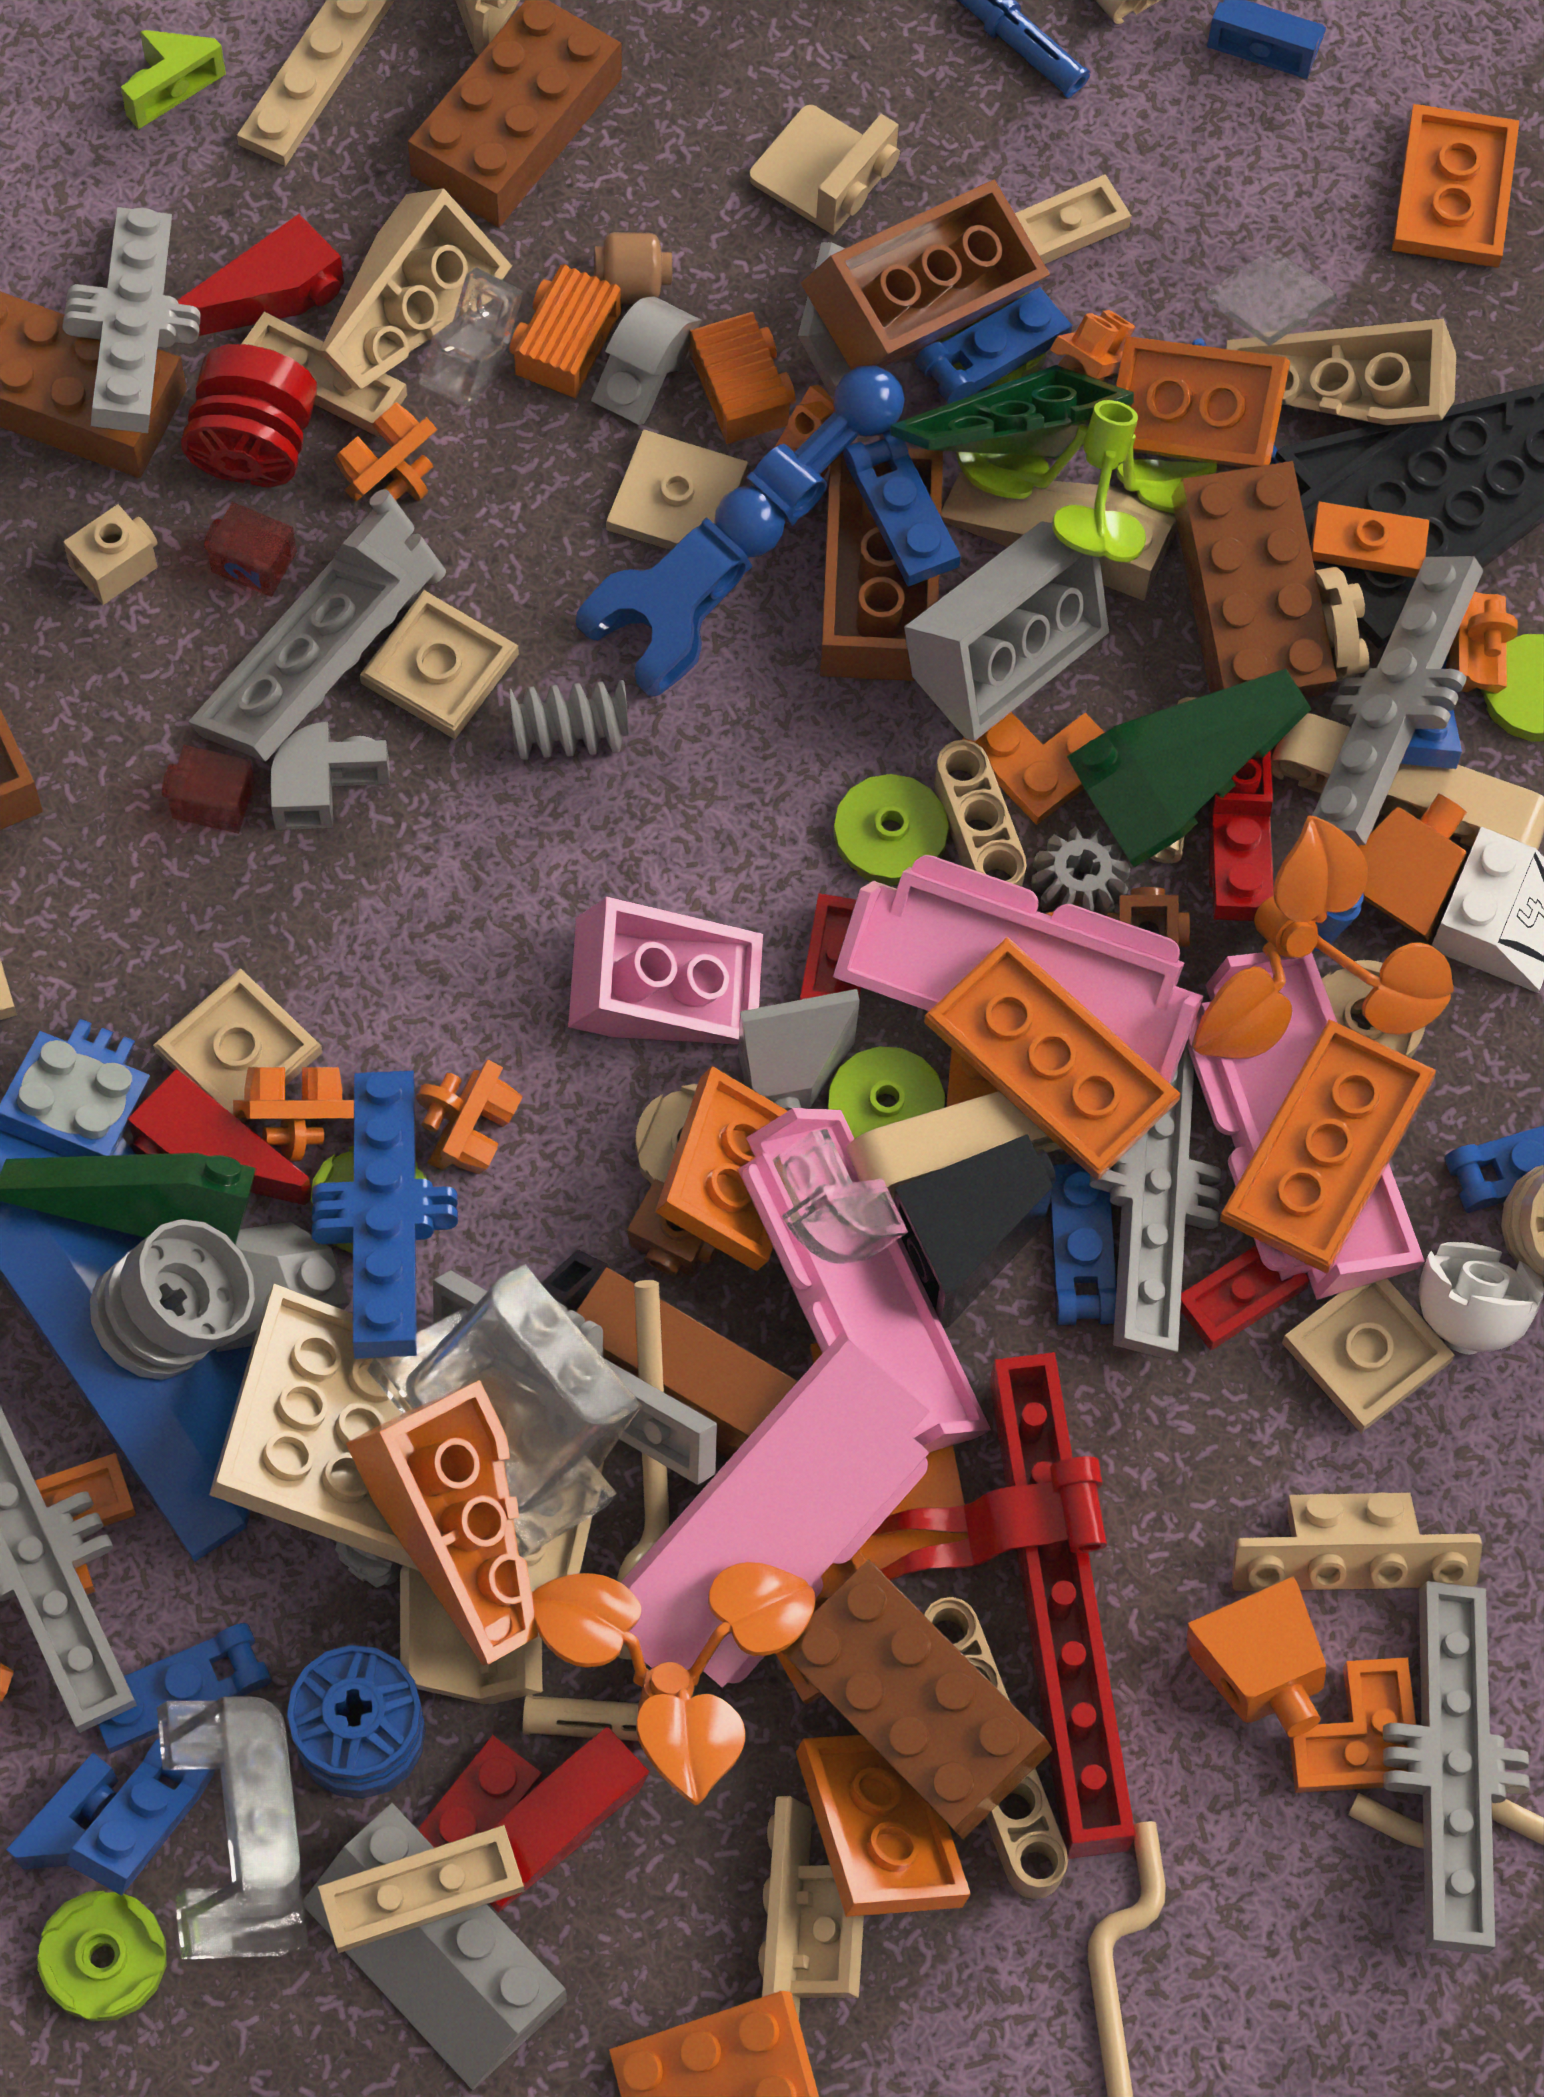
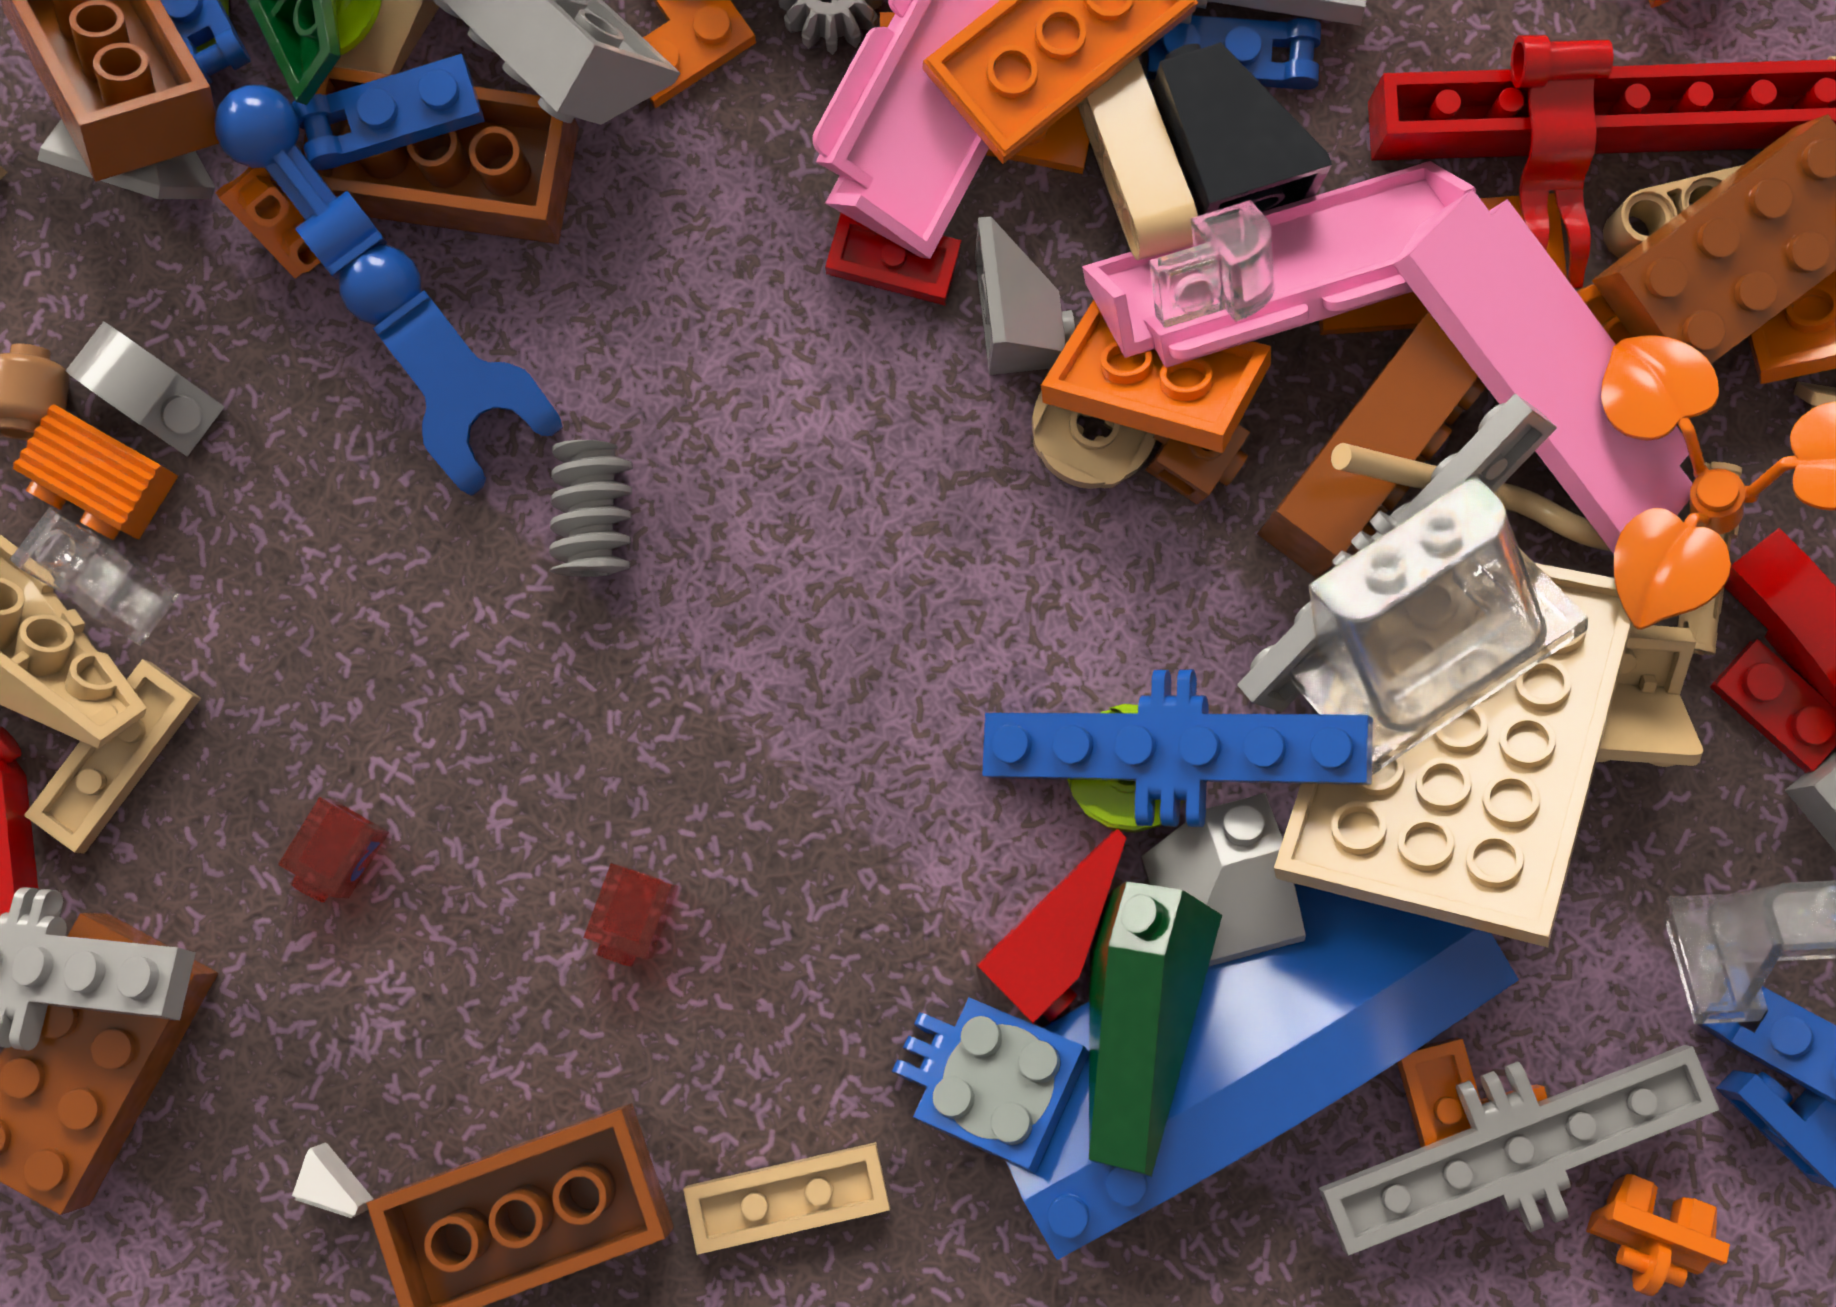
camera: 80 degrees left, 15 degrees up
tan brick [63,504,158,605] -> none
light grey wheel [90,1219,255,1380] -> none
blue plate [98,1623,272,1754] -> none
tan plate [154,968,322,1123] -> none
red wheel [181,344,317,488] -> none
light grey hinge [188,489,446,762] -> none
orange hips [233,1067,354,1162] -> none
light grey brick [271,722,390,830] -> none
blue wheel [287,1645,426,1799] -> none
orange hips [333,402,438,502] -> none
orange wedge [346,1380,538,1666] -> none
tan plate [360,590,519,739] -> none
orange hips [416,1059,523,1174] -> none
black plate [535,1249,610,1312] -> none
bright pink slope [568,897,763,1044] -> none
tan plate [606,429,748,550] -> none
orange brick [689,312,796,444] -> none
lime plate [828,1046,945,1139] -> none
lime plate [833,774,949,886] -> none
tan beam [934,740,1027,887] -> none

